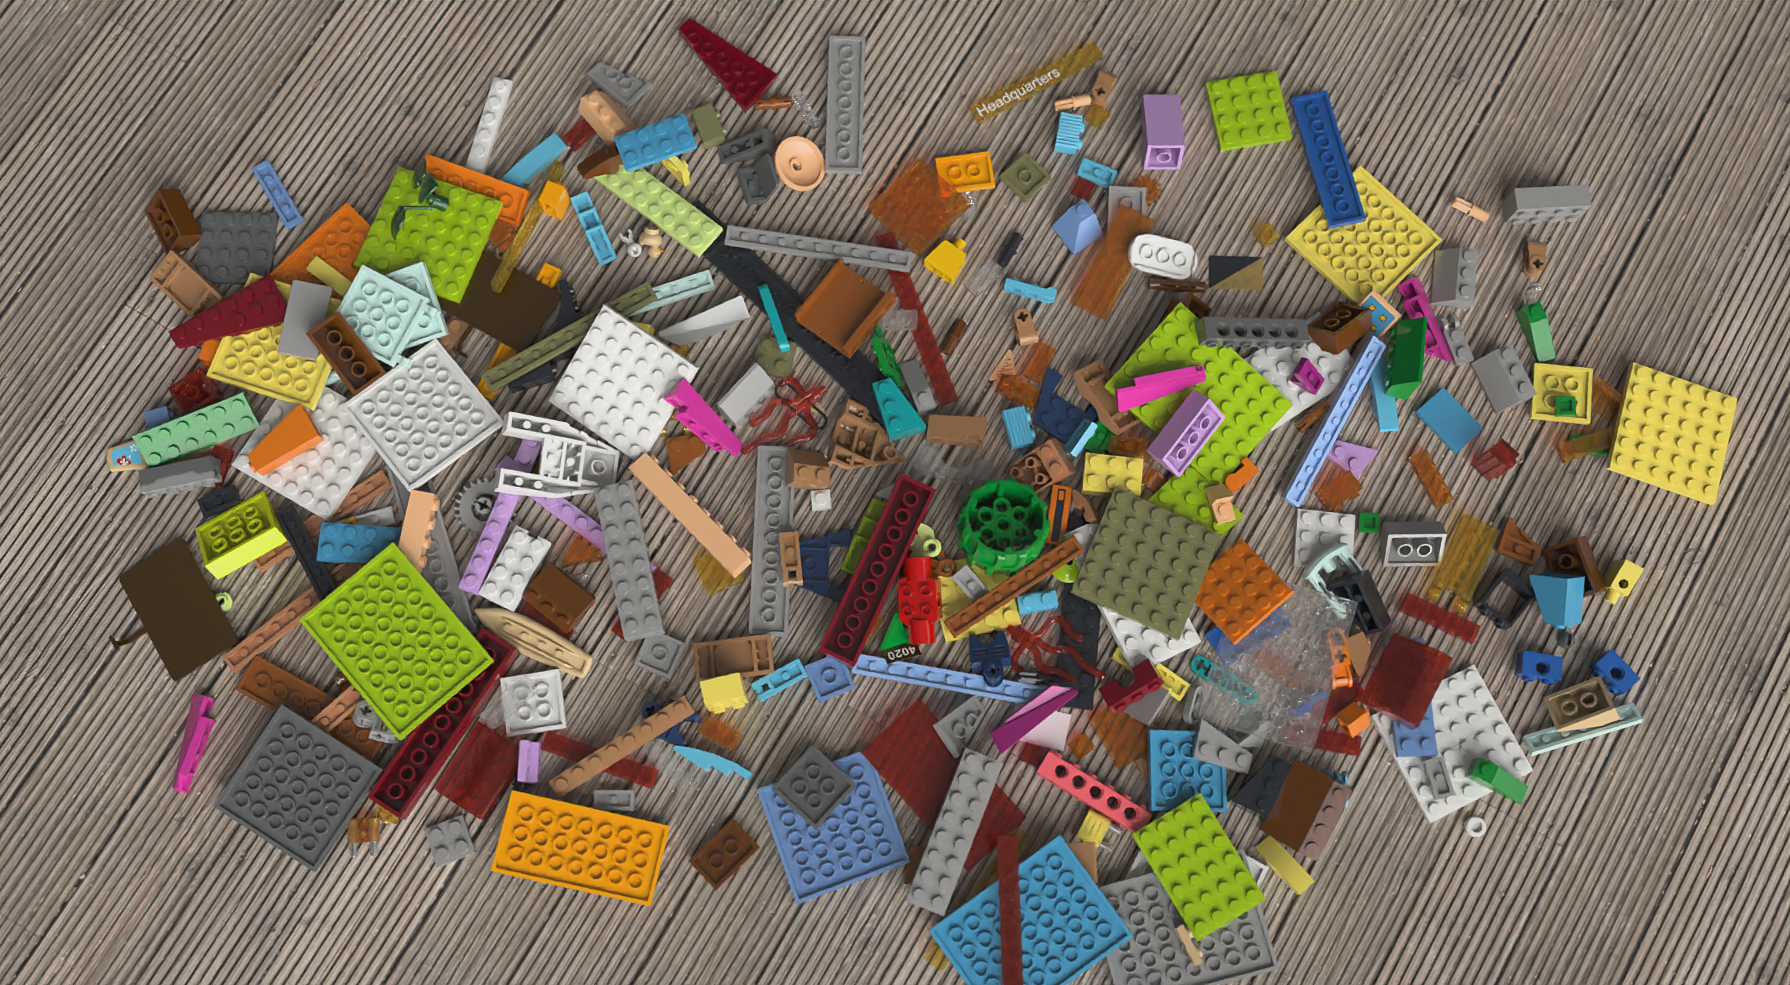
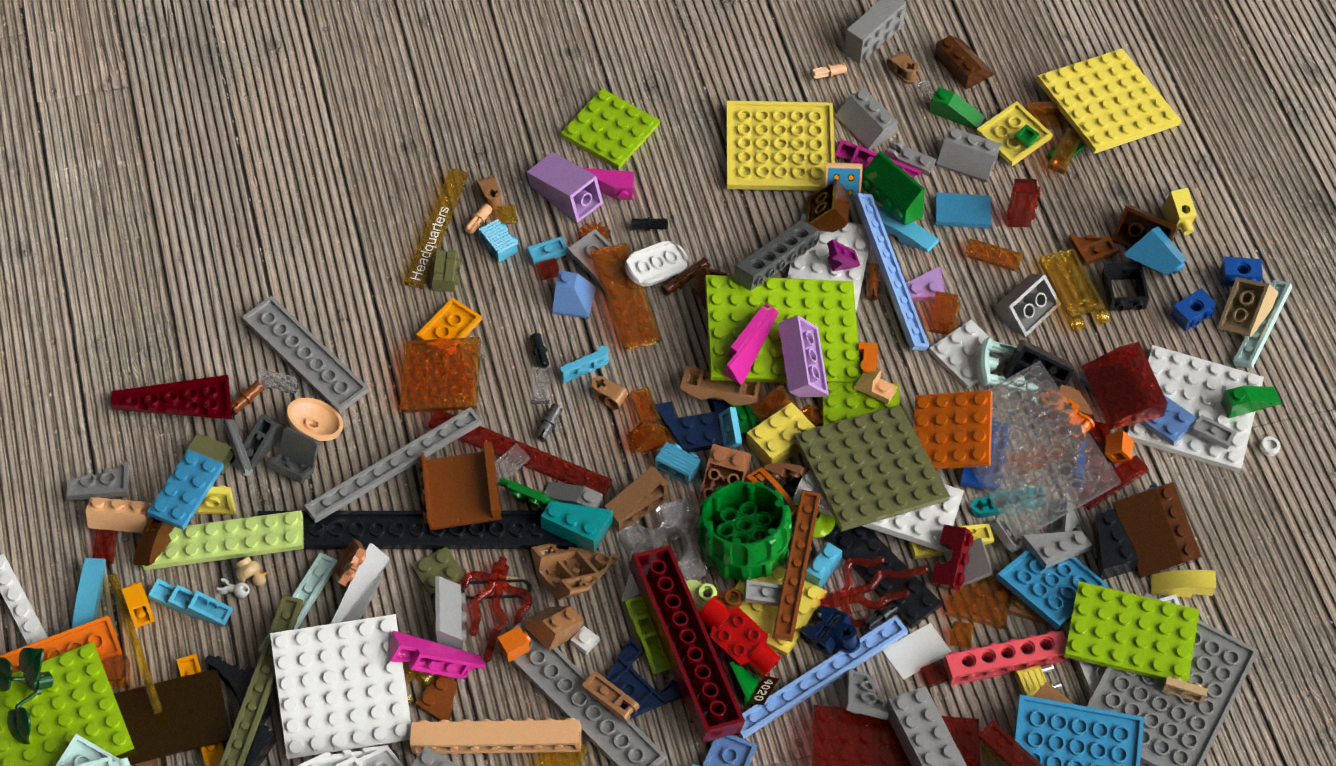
camera: 45 degrees left, 20 degrees down
teal beam [757,283,790,353] -> none
yellow torso [924,238,967,286] -> none
reddish brown axle [940,320,967,356] -> none
tan sticker [989,350,1016,381] -> none
dark pink wedge [989,684,1078,754] -> none
olive plate [999,152,1052,203] -> none
sticker [1209,255,1263,291] -> none
clear yellow plate [1253,222,1280,249] -> none
blue plate [1290,90,1366,229] -> none
green plate [1358,512,1379,534] -> none
clear red plate [1399,593,1480,644] -> none
dark grey hinge [1557,633,1575,649] -> none
none -> light grey axle [224,419,253,477]
none -> nougat plate [333,538,366,586]
none -> olive brick [432,250,461,292]
none -> orange brick [497,626,531,662]
none -> dark grey pin [535,403,563,442]
none -> dark pink slope [583,168,634,200]
none -> black axle [632,217,668,231]
none -> clear arch [656,499,707,581]
none -> reddish brown slope [934,35,994,90]

